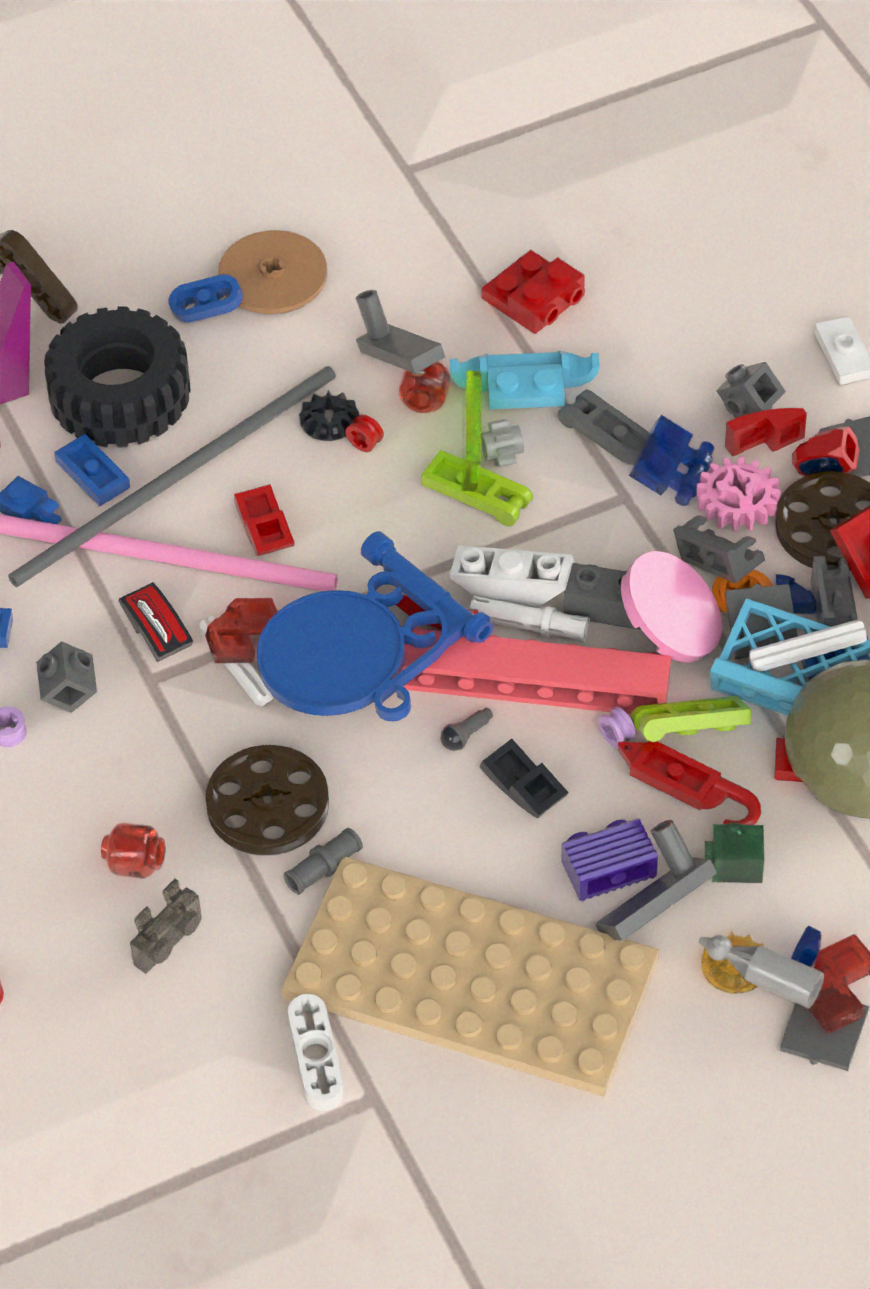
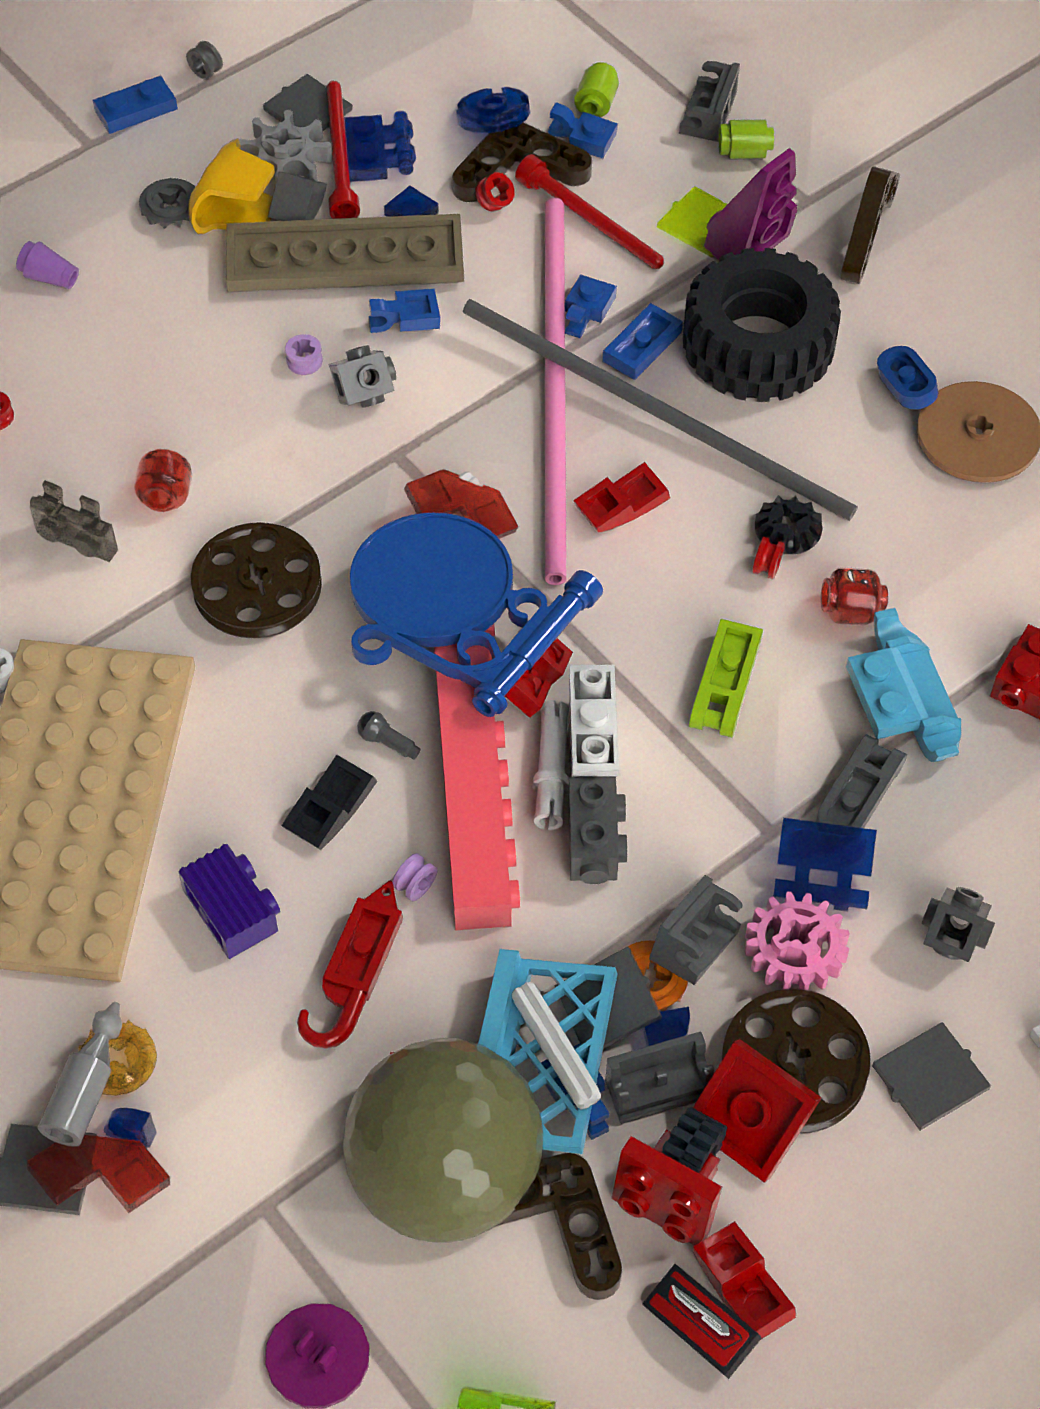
camera: 75 degrees right, 5 degrees up
slope [118,582,193,662] -> none
dark grey pin [283,828,363,895] -> none
dark grey piece [356,290,446,374] -> none
clear neon green tile [461,370,481,492] -> none
light grey gear [480,419,524,467] -> none
piece [595,820,717,941] -> none
bright pink tile [621,551,722,663] -> none
lime plate [630,696,751,742] -> none
clear green brick [704,823,765,883] -> none
red slope [725,408,807,457] -> none
red rock [792,427,859,476] -> none

